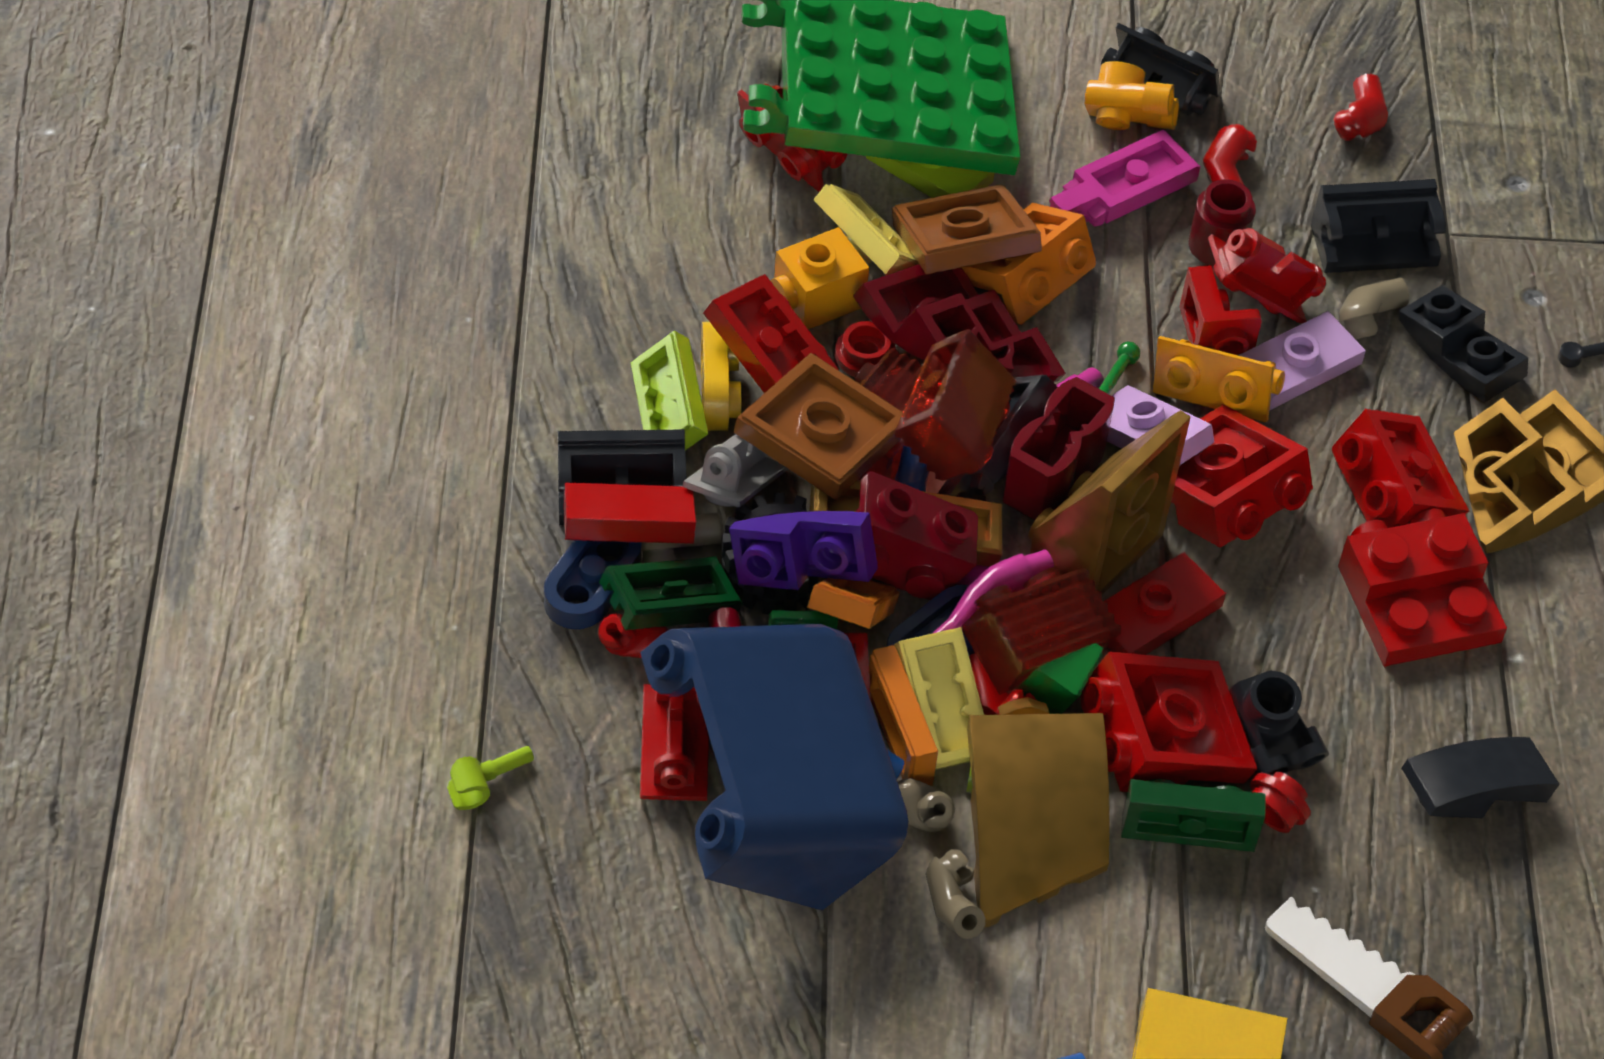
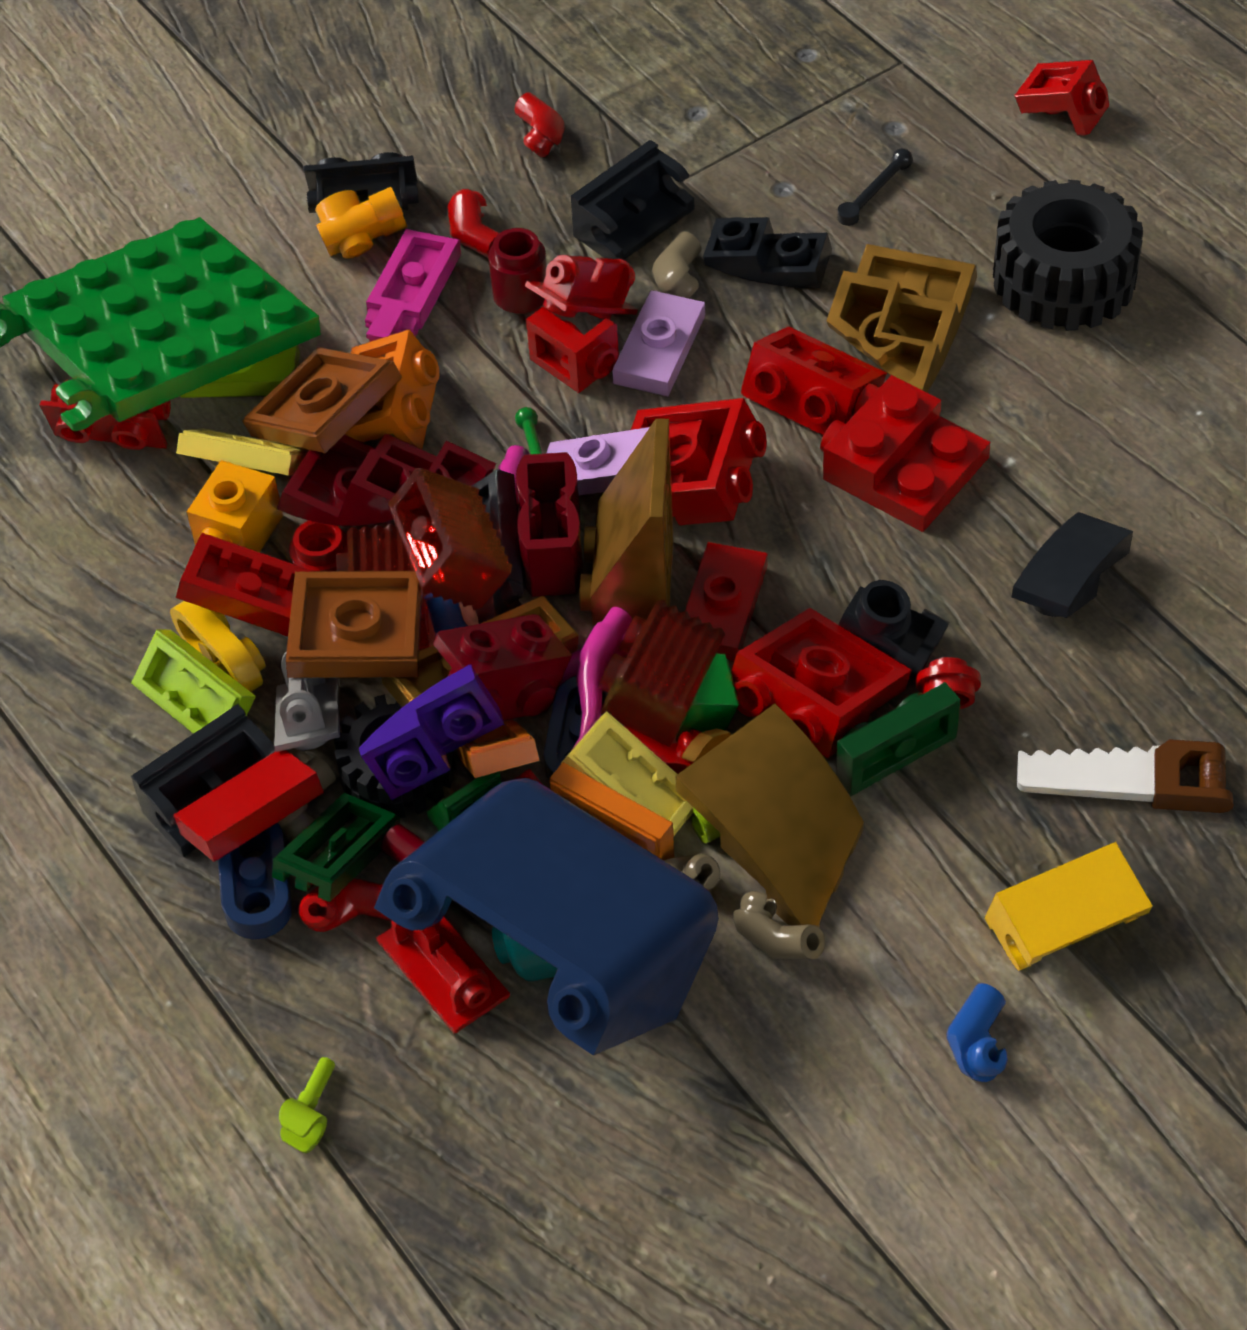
camera: 30 degrees left, 0 degrees up
light orange hinge [1153,336,1285,422] -> none

